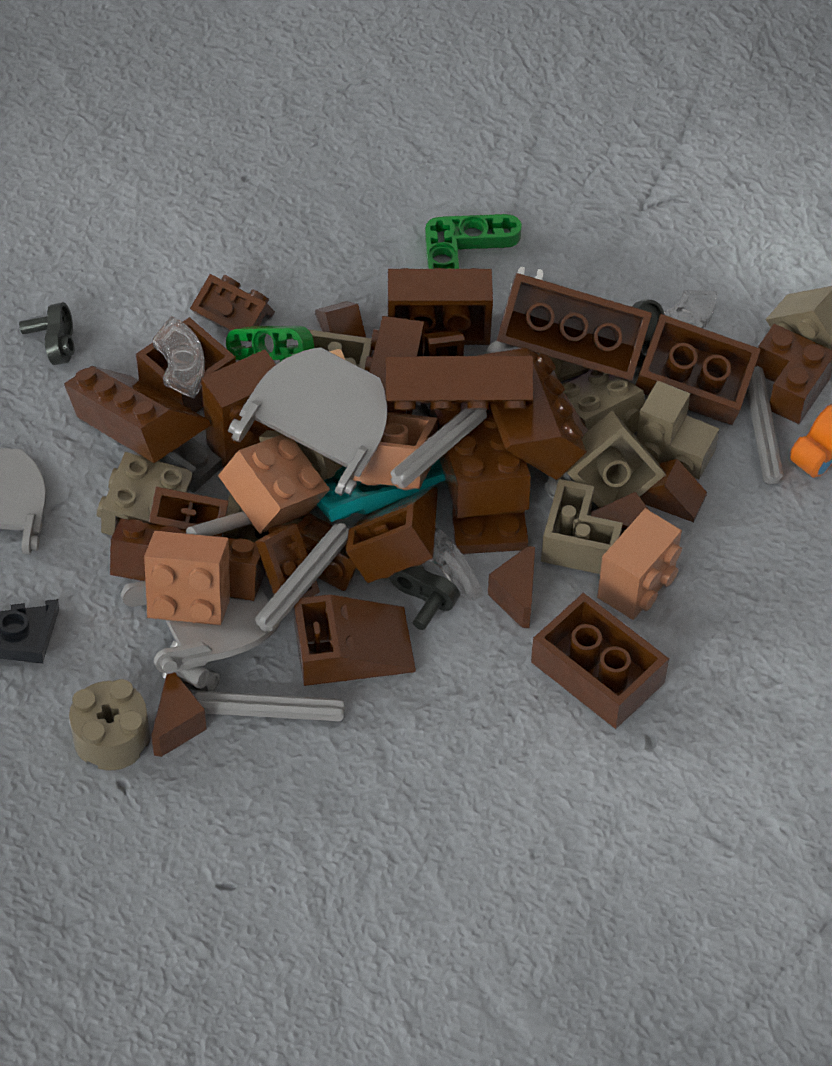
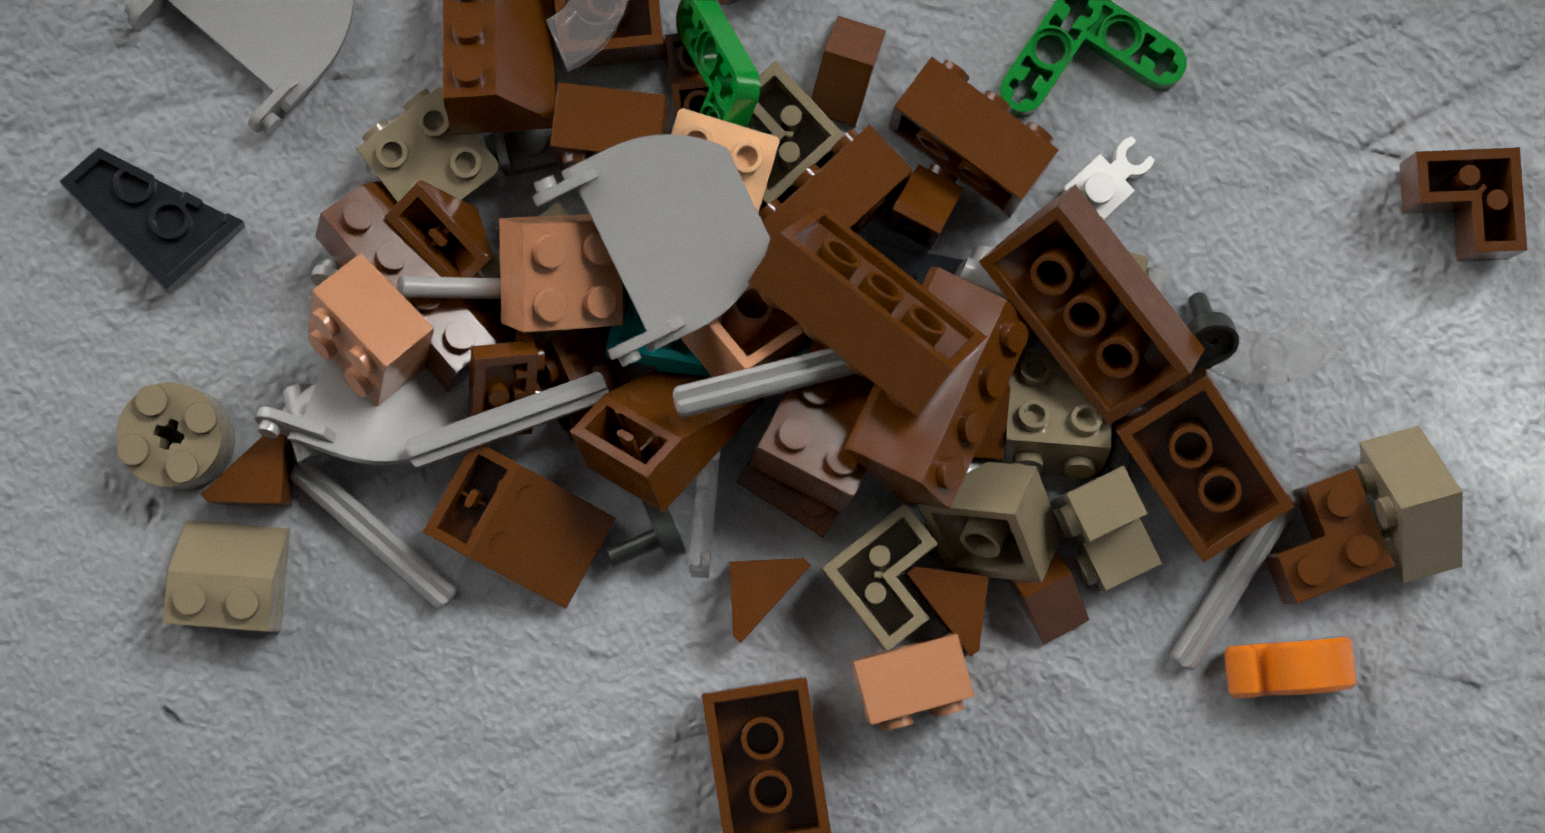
camera: 35 degrees right, 30 degrees up
none -> dark tan slope [162,520,291,632]
none -> reddish brown brick [1399,147,1527,262]

